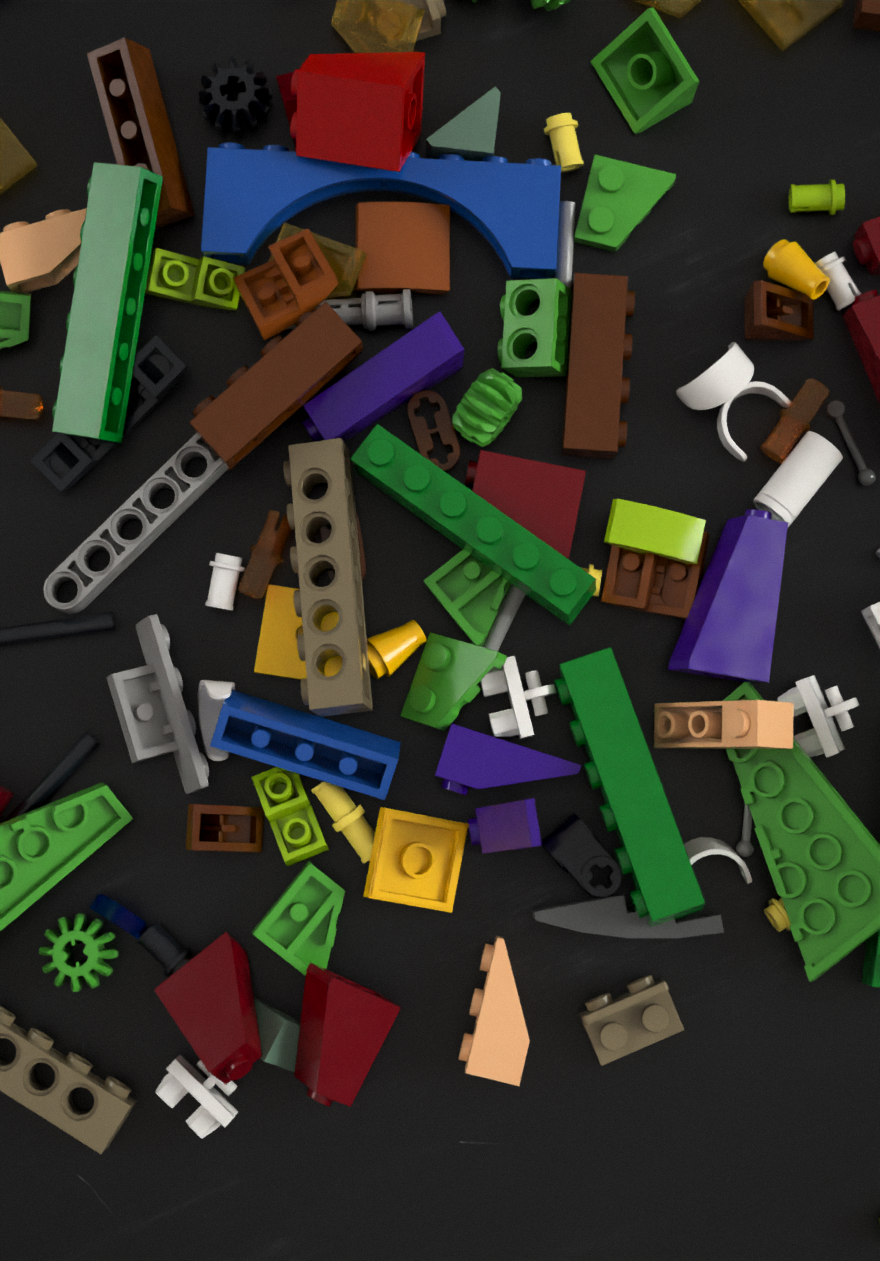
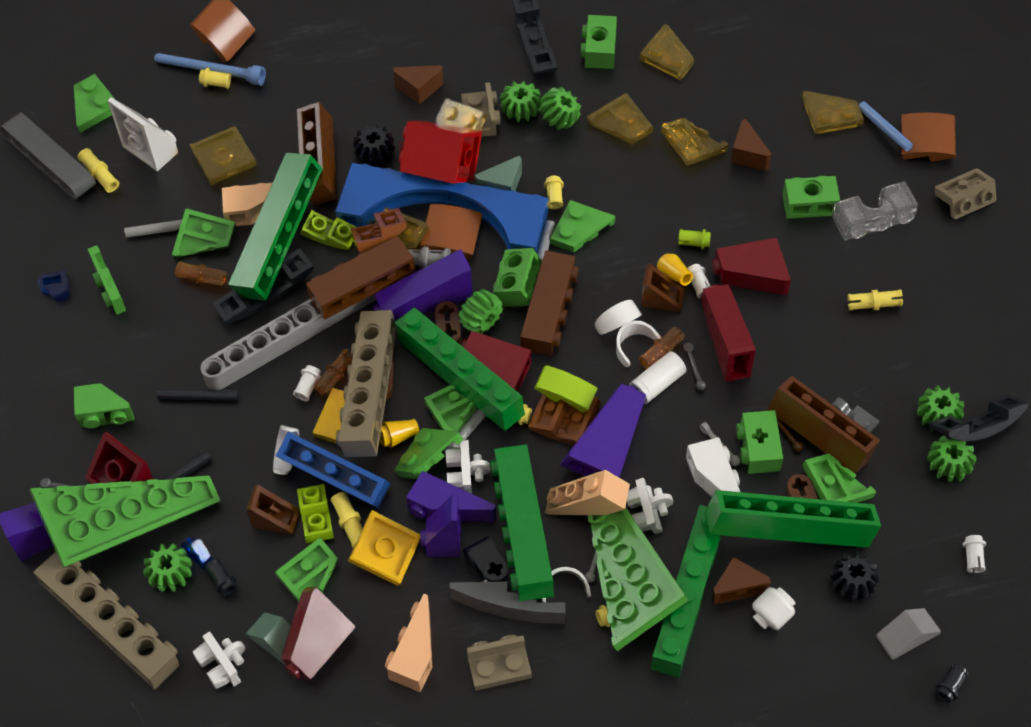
camera: 15 degrees right, 25 degrees down
light grey bracket [107,614,209,794] -> none
dark red slope [154,932,263,1085] -> none
bright green slope [590,7,699,134] -> none

